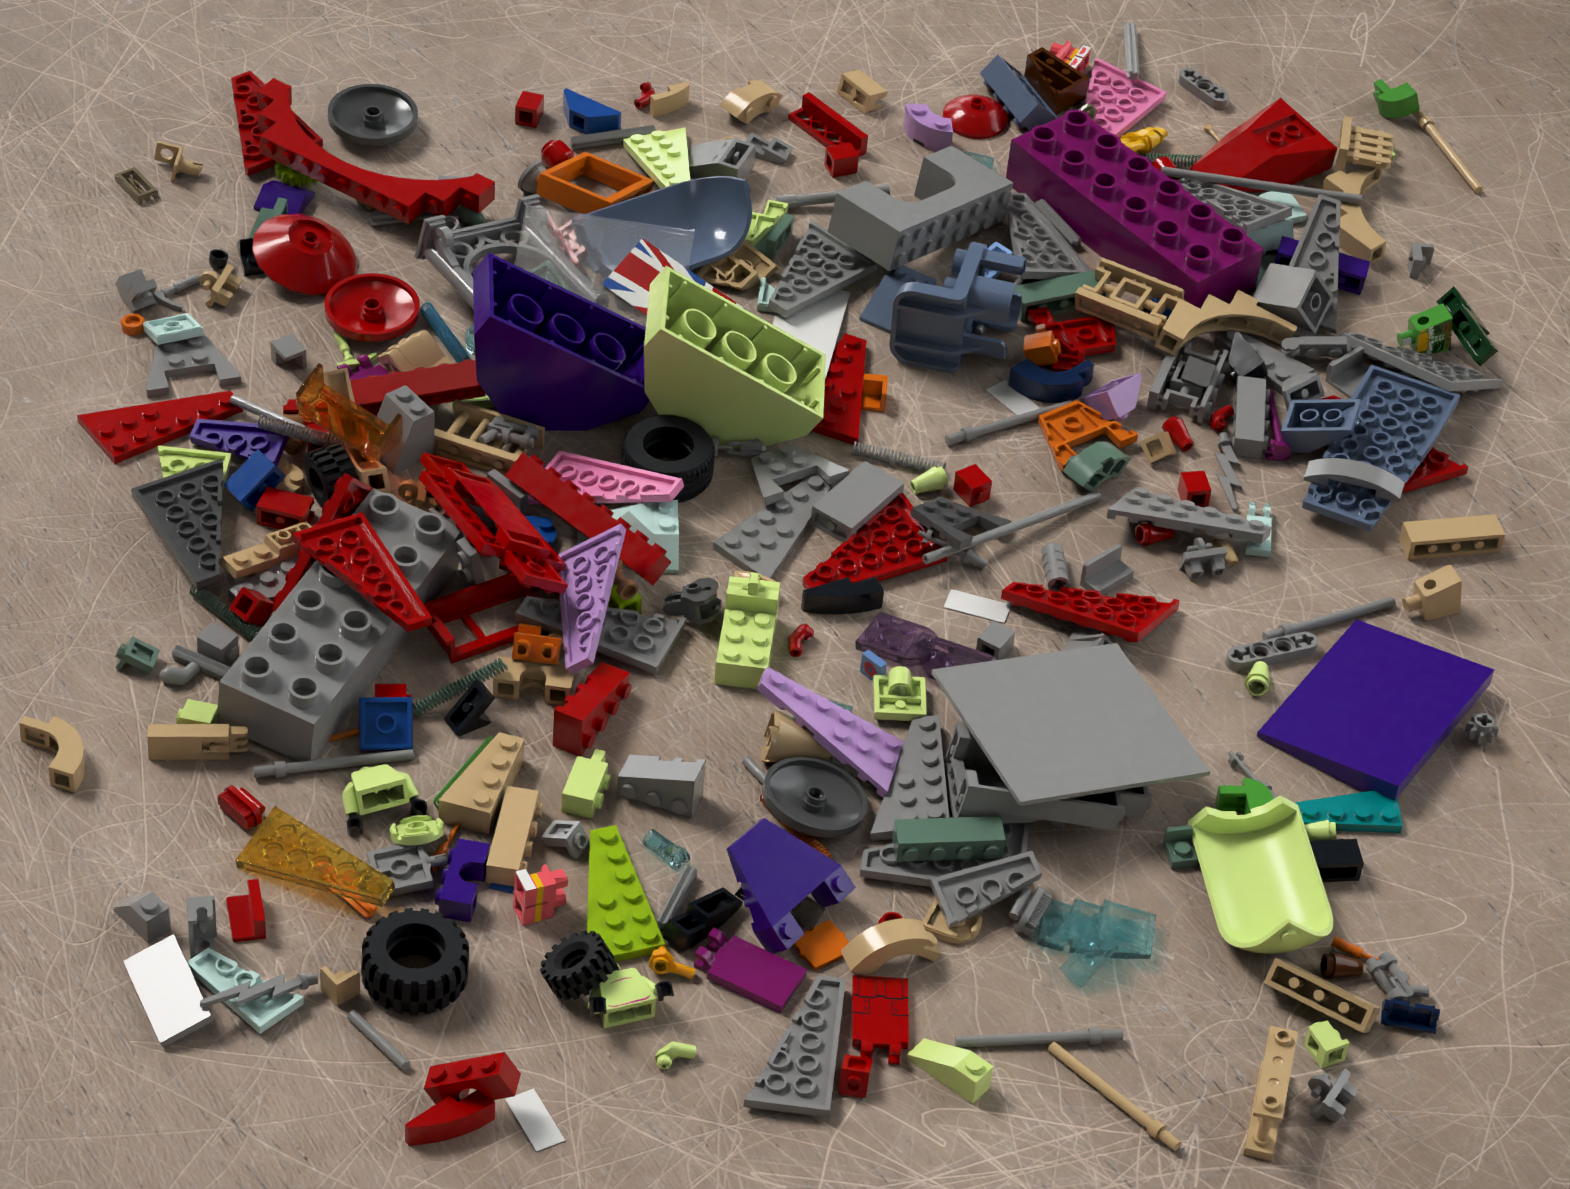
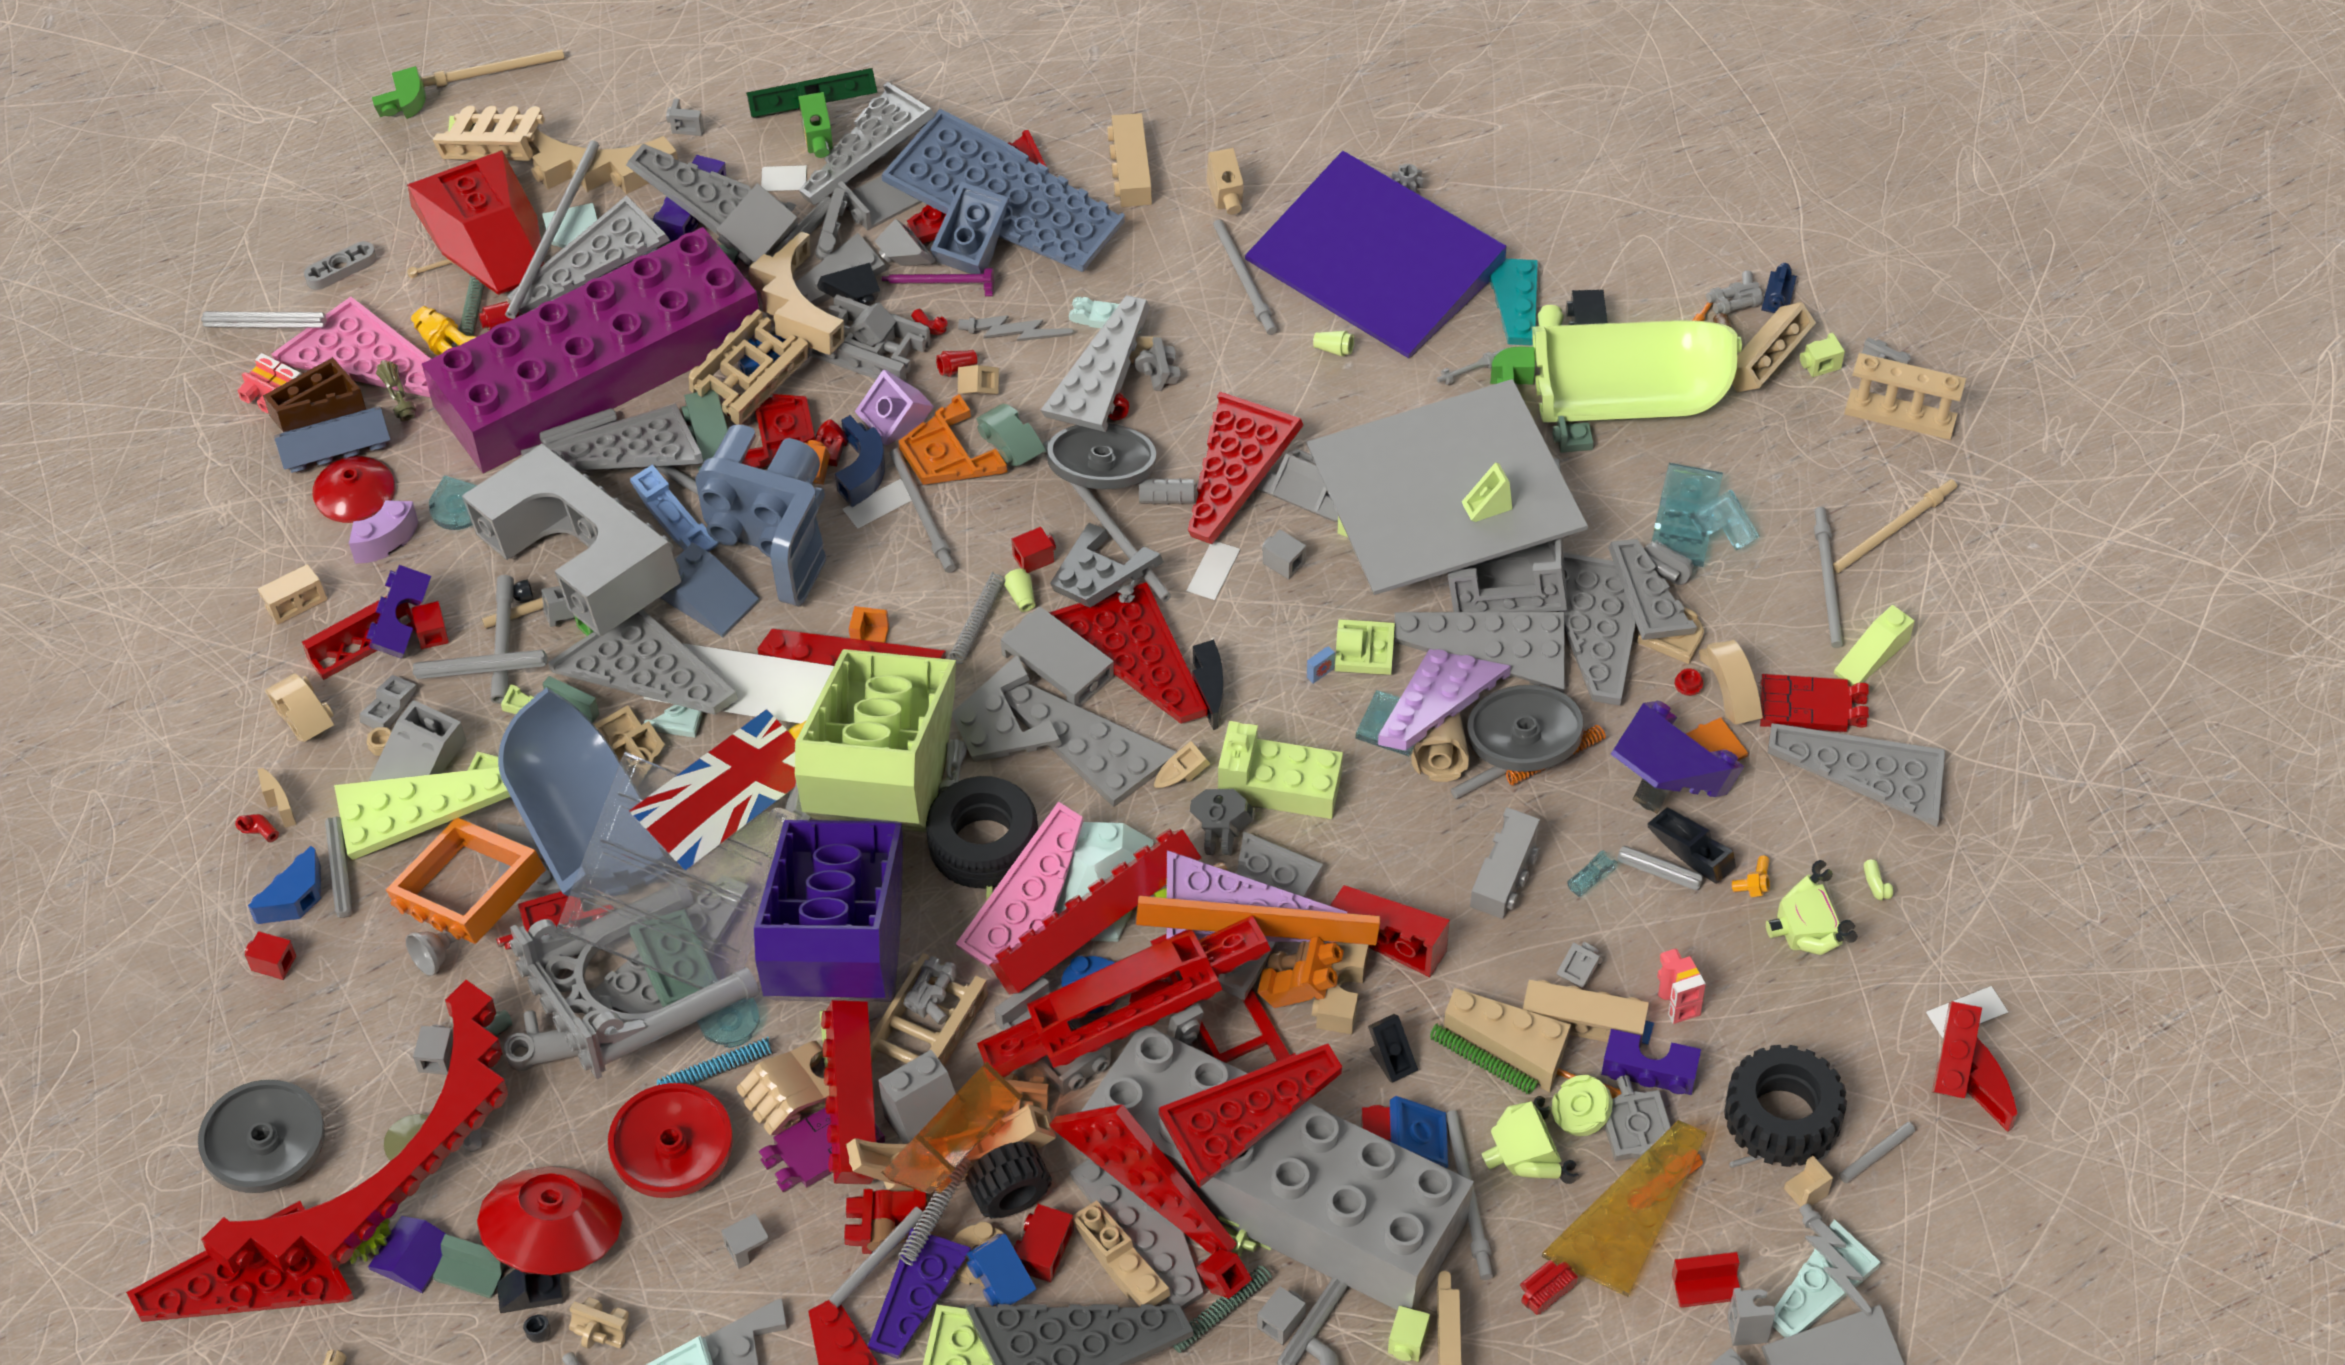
camera: 80 degrees left, 10 degrees up
yellowish green piece [334,331,377,370] -> none
sand green piece [412,658,508,717] -> none
black tyre [540,930,615,1000] -> none
red head [541,140,574,169] -> none
yellowish green hinge [561,749,611,819] -> none
lime wing [587,825,666,962] -> none
magenta tile [693,928,807,1014] -> none
red arm [788,624,814,657] -> none
red bracket [838,1054,873,1098] -> none
clear purple plate [855,612,996,680] -> none
sand green brick [892,816,1006,862] -> none
light grey panel [1080,544,1134,596] -> none
red brick [1177,471,1212,508] -> none
light grey beam [1225,632,1318,672] -> none
light grey brick [1232,376,1270,459] -> none
light grey slope [1303,458,1405,502] -> none
none -> dark purple arch [366,565,431,659]
none -> light grey axle [413,650,548,679]
none -> white sticker [761,165,807,191]
none -> dark grey dish [1047,423,1156,489]
none -> orange tile [1136,896,1380,945]
none -> yellowish green slope [1462,462,1512,522]

